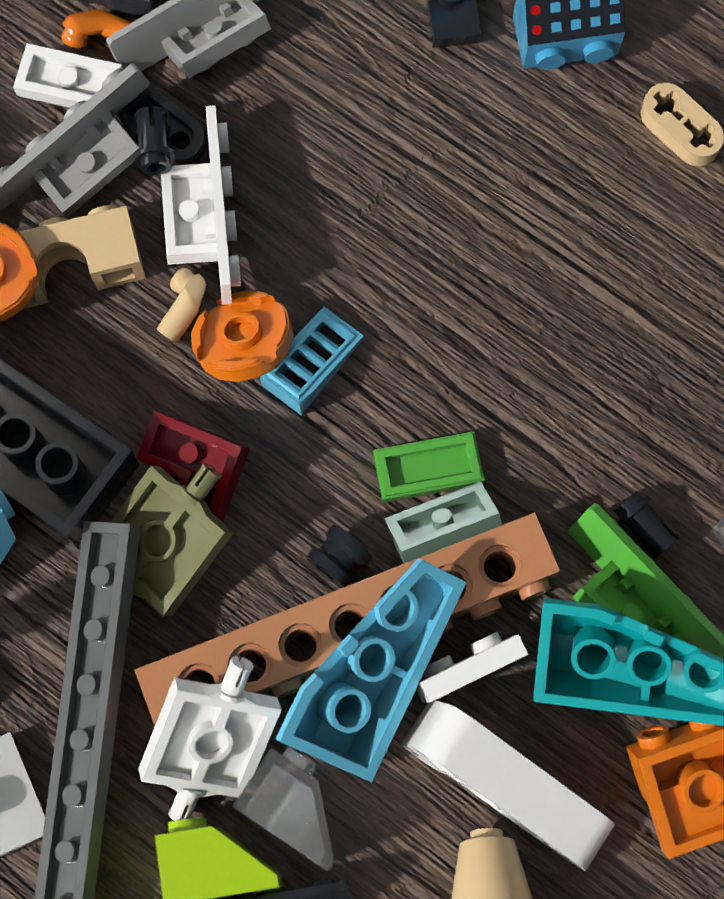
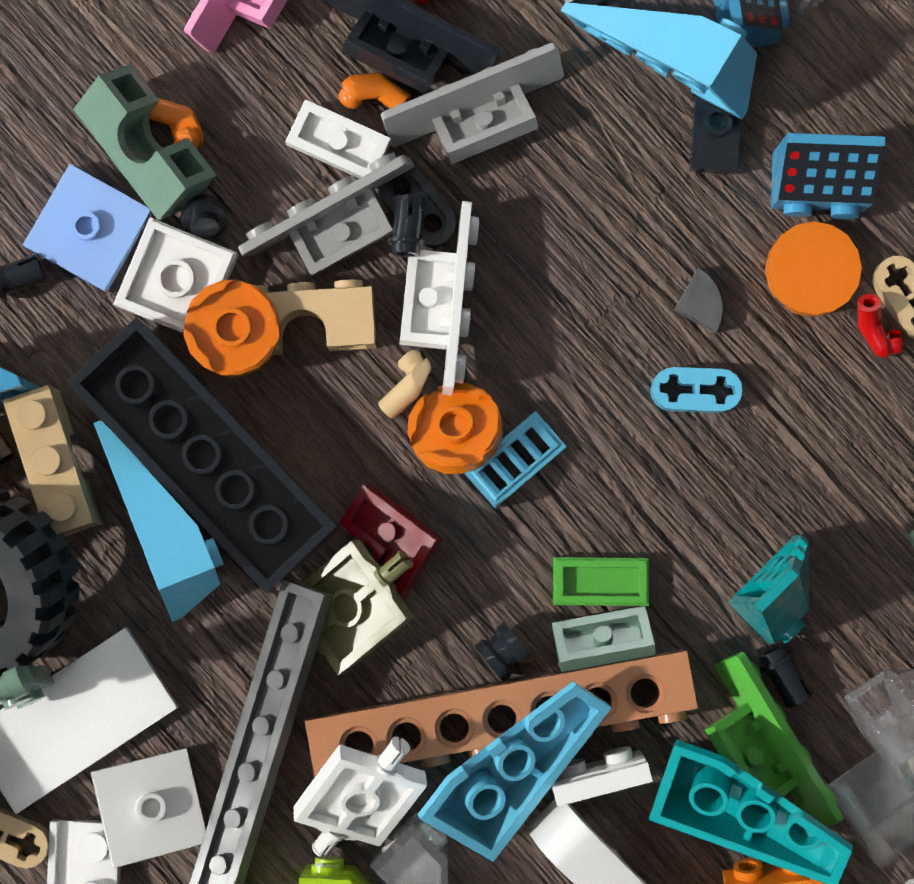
camera: 15 degrees right, 10 degrees up
none -> medium azure beam [650,367,743,413]
none -> flat silver tile [674,268,723,333]
none -> teal wedge [727,535,809,644]
none -> orange tile [765,221,862,317]
none -> red arm [857,294,904,358]

